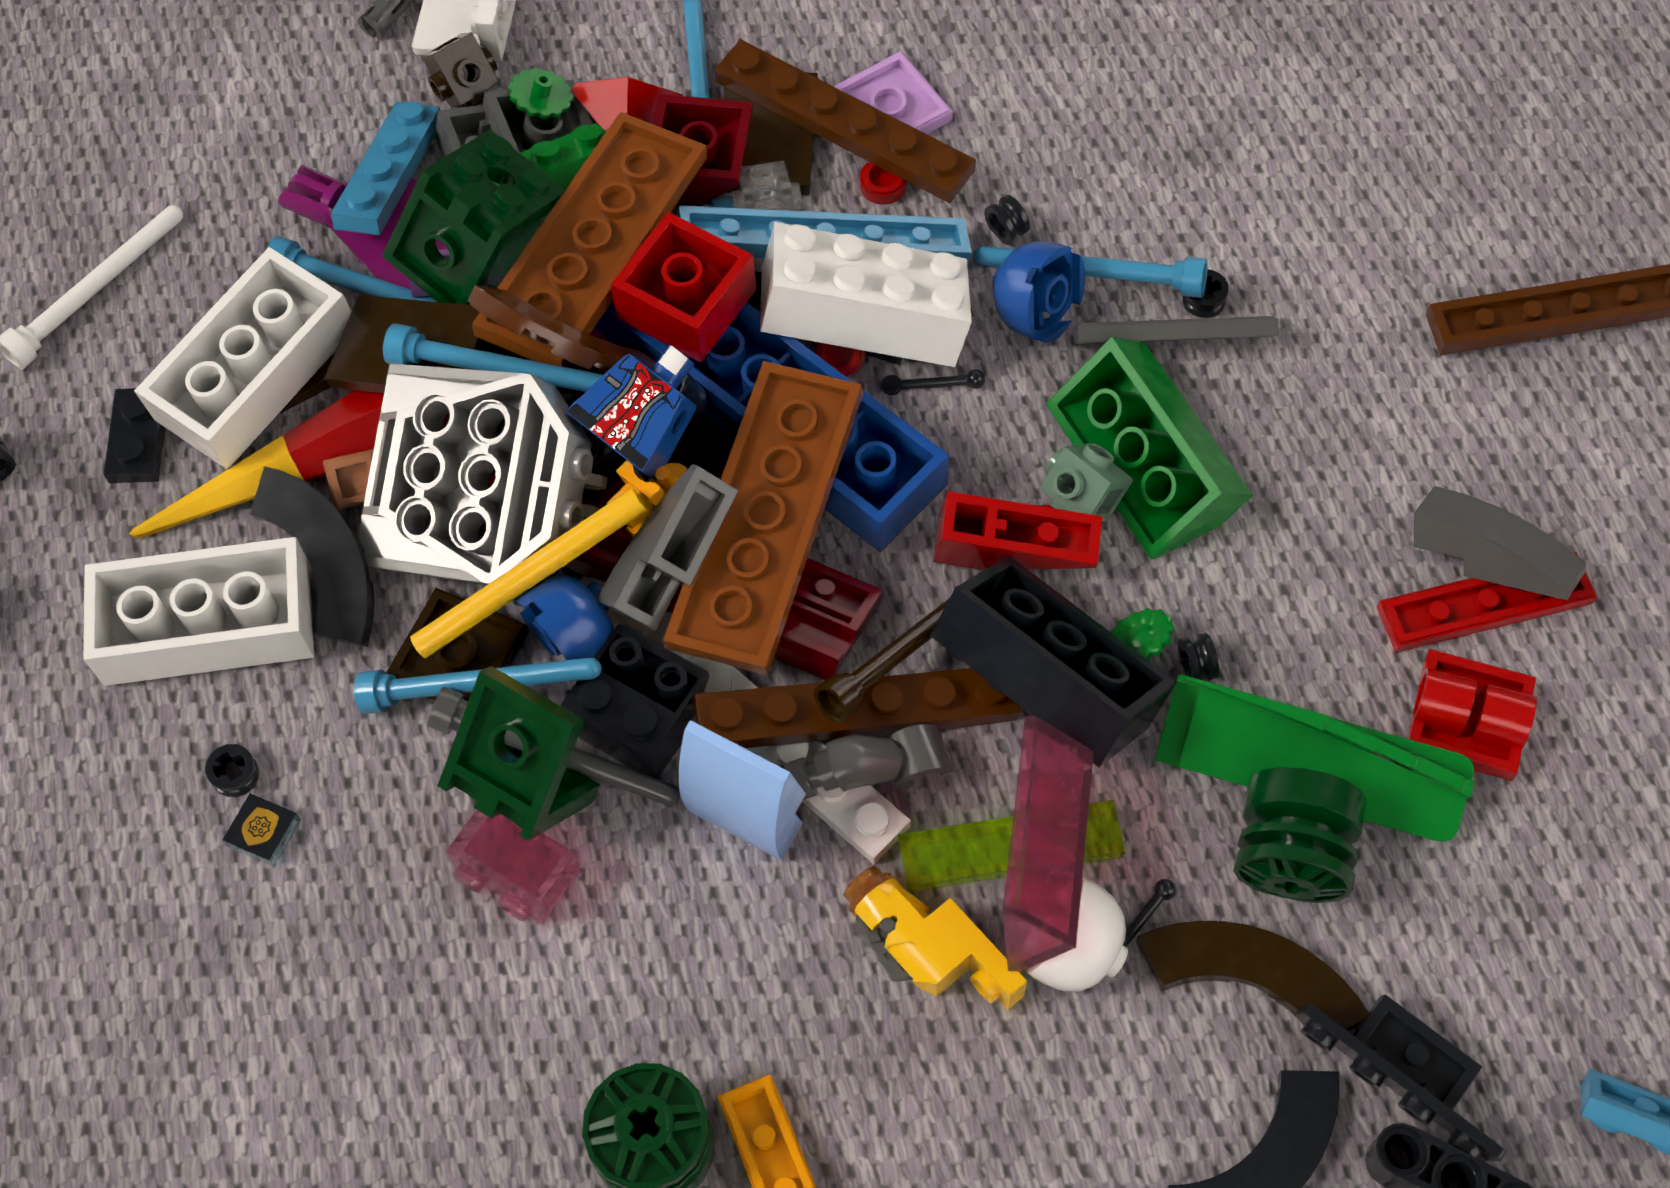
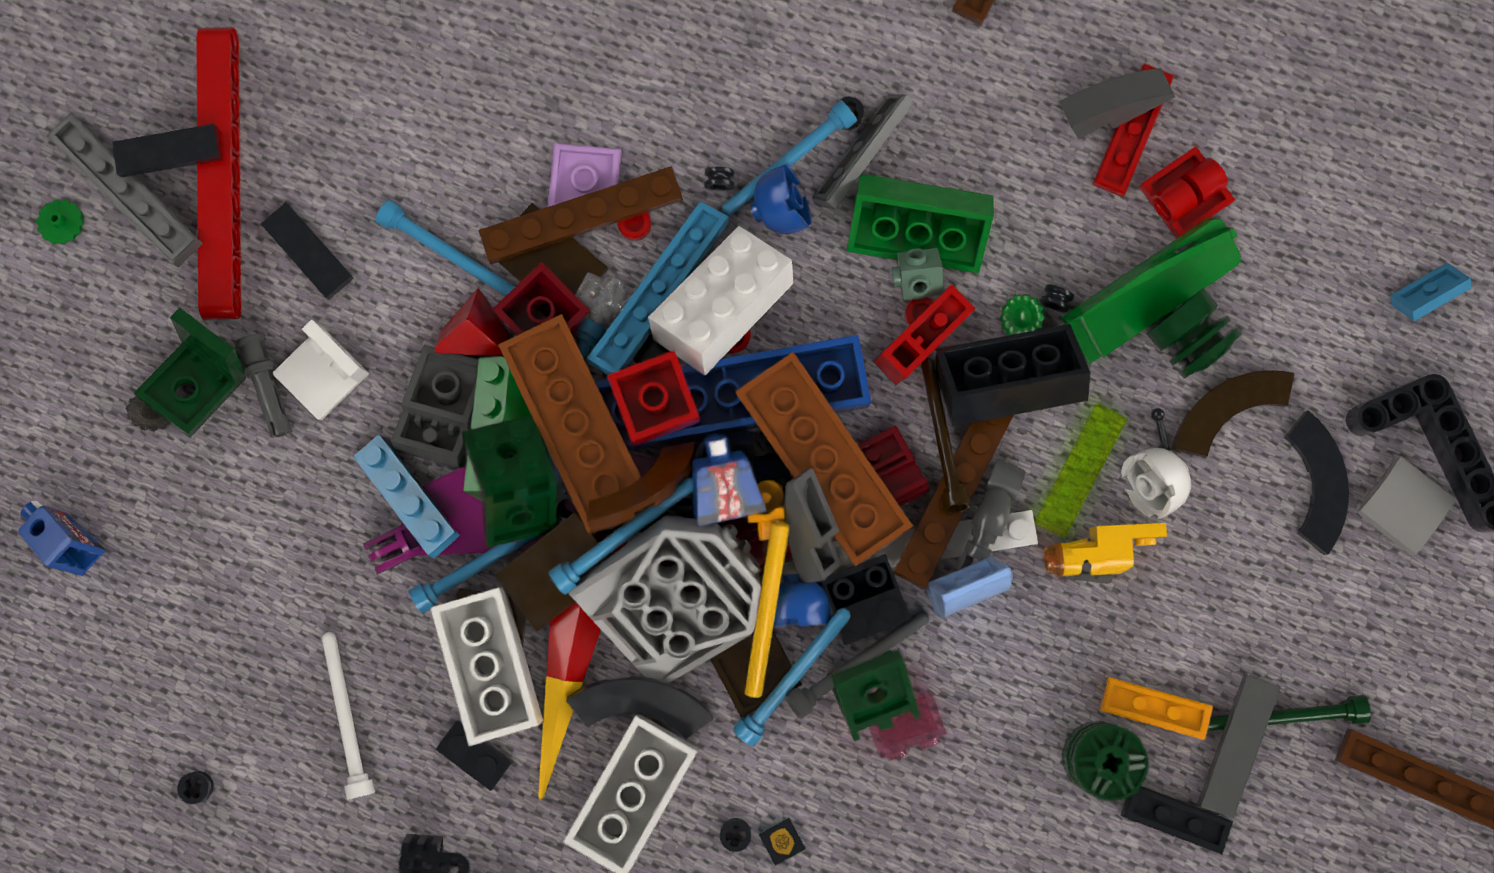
camera: 55 degrees left, 20 degrees up
nougat tile [323,449,374,510] -> none
dark brown brick [421,32,500,107] -> none
green piece [508,68,573,119] -> none
black hinge [882,369,986,396] -> none
clear pink slope [1002,716,1094,972] -> none
black bracket [1294,994,1507,1161] -> none

